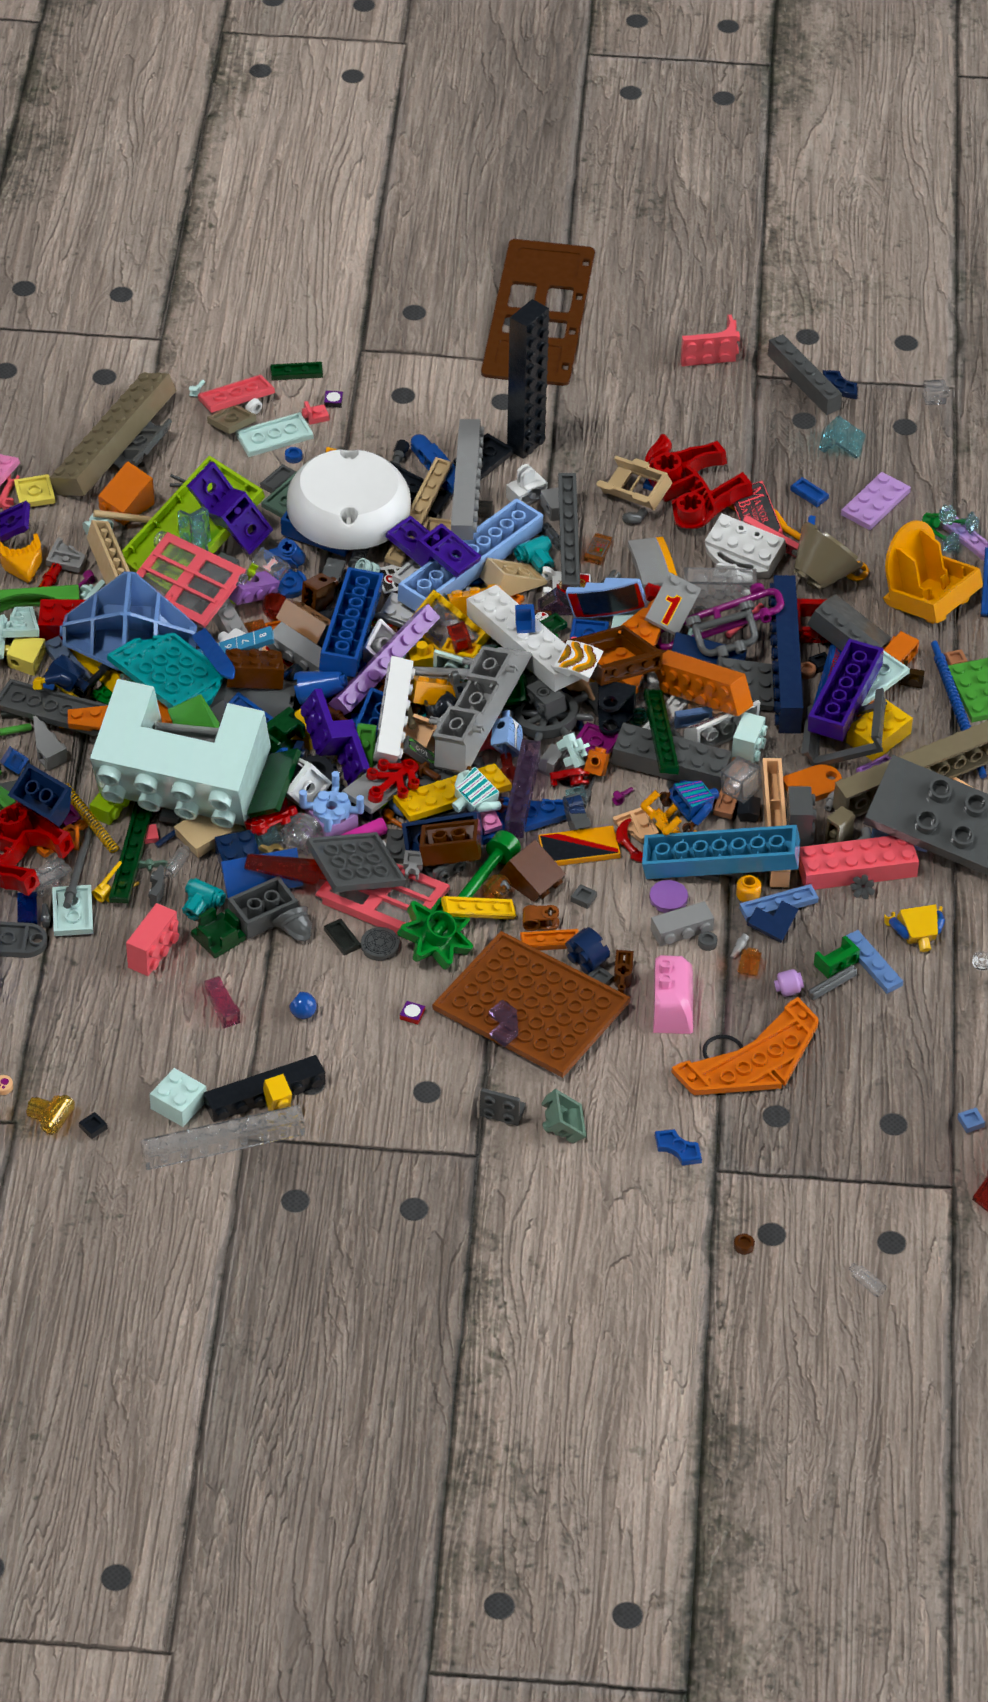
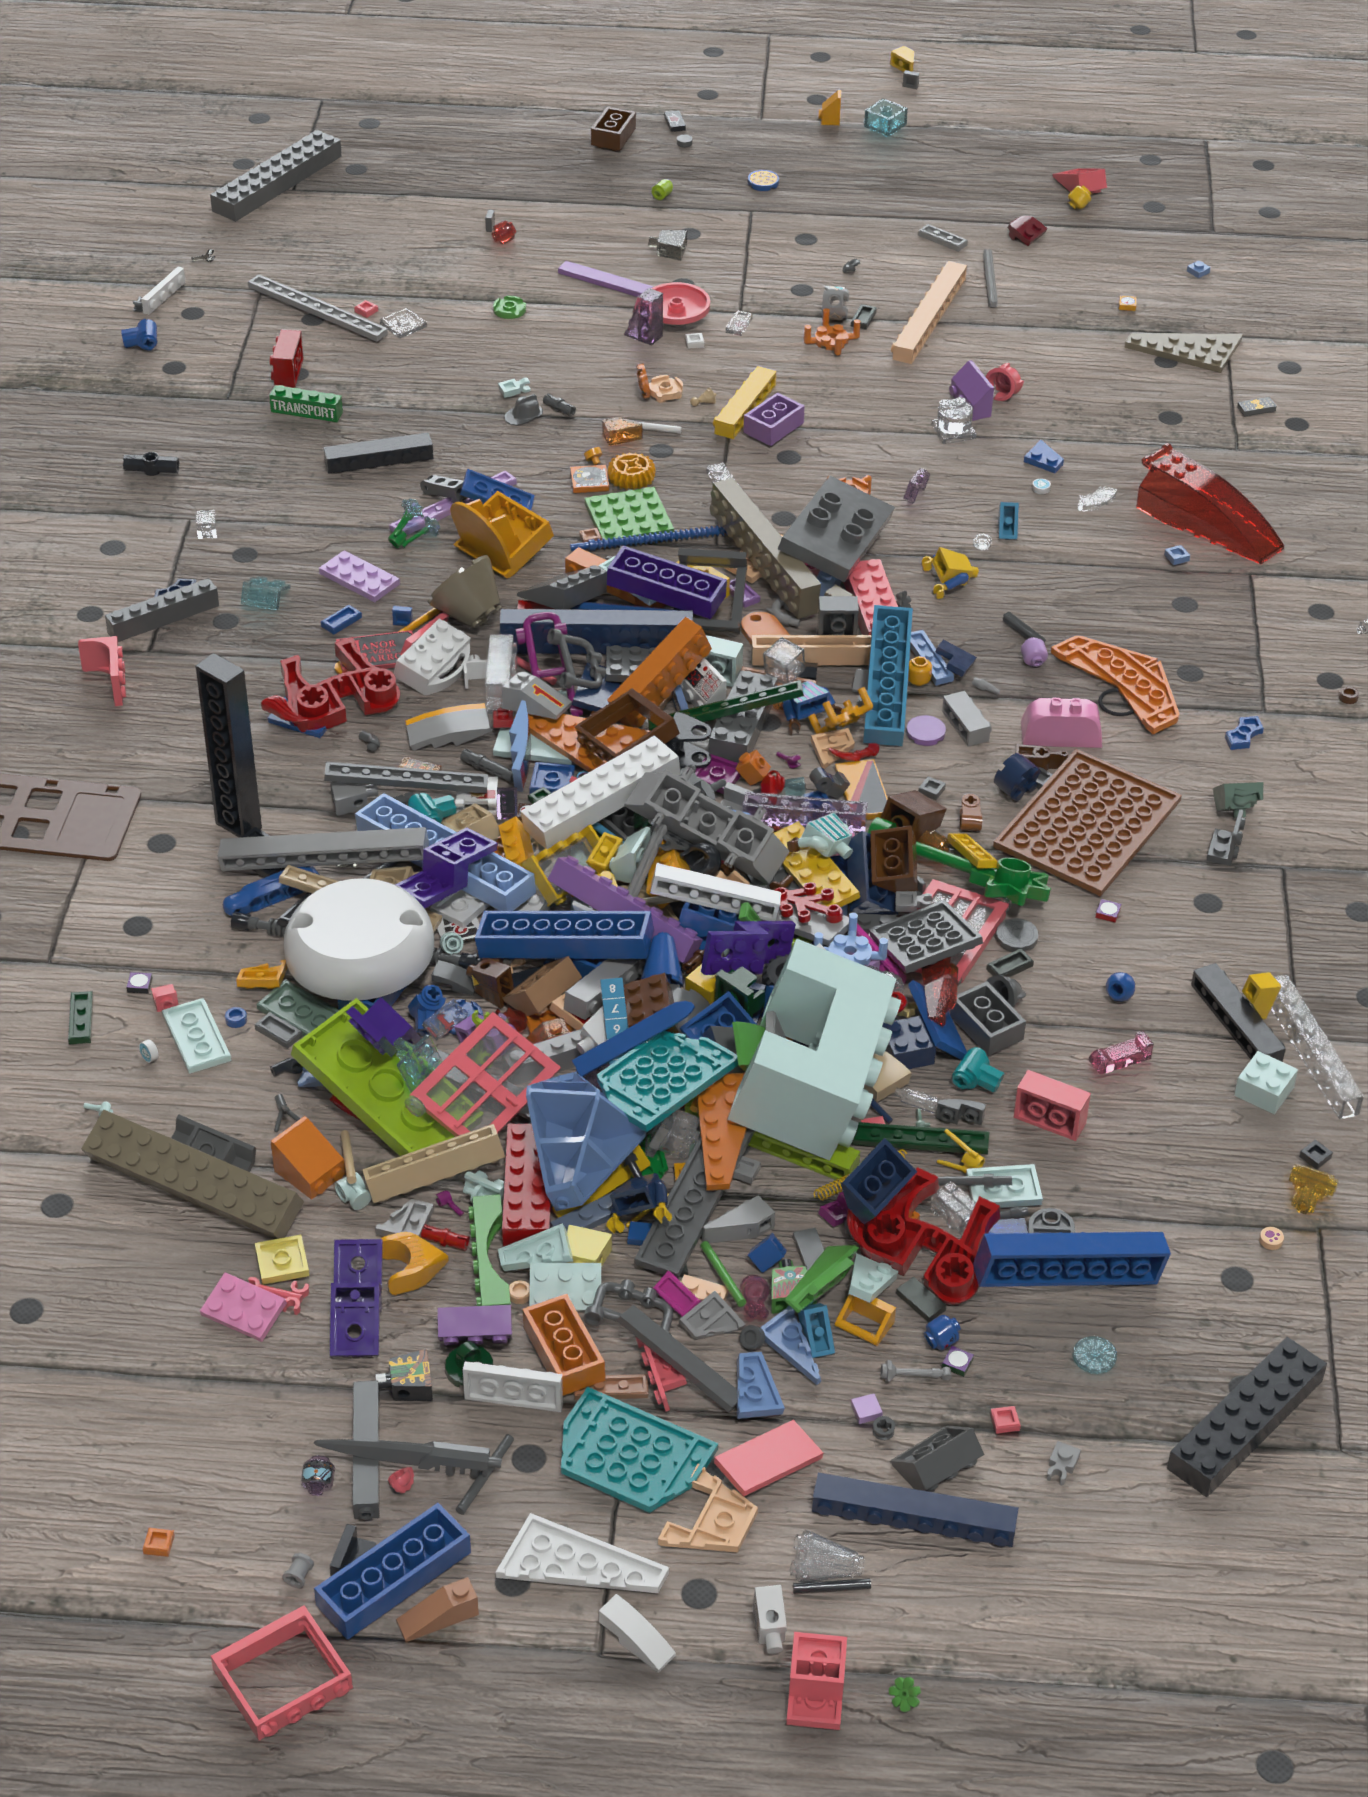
camera: 90 degrees left, 5 degrees down
dark green panel [191,907,246,959] -> none
coral tile [198,374,275,413] -> none
dark tan plate [207,405,257,434] -> none
clear red brick [447,621,473,654] -> none
clear purple tile [489,1000,518,1047] -> none
white brick [506,464,547,505] -> none
blue panel [515,604,535,633] -> none
orange tile [520,929,579,950] -> none
slope [552,640,604,682] -> none
light aqua hips [556,732,590,768] -> none
tan piece [597,456,672,511] -> none
dark grey tile [698,932,718,951] -> none
clear orange bracket [738,948,762,977] -> none
green panel [813,935,860,979] -> none
medium blue plate [846,930,903,994] -> none

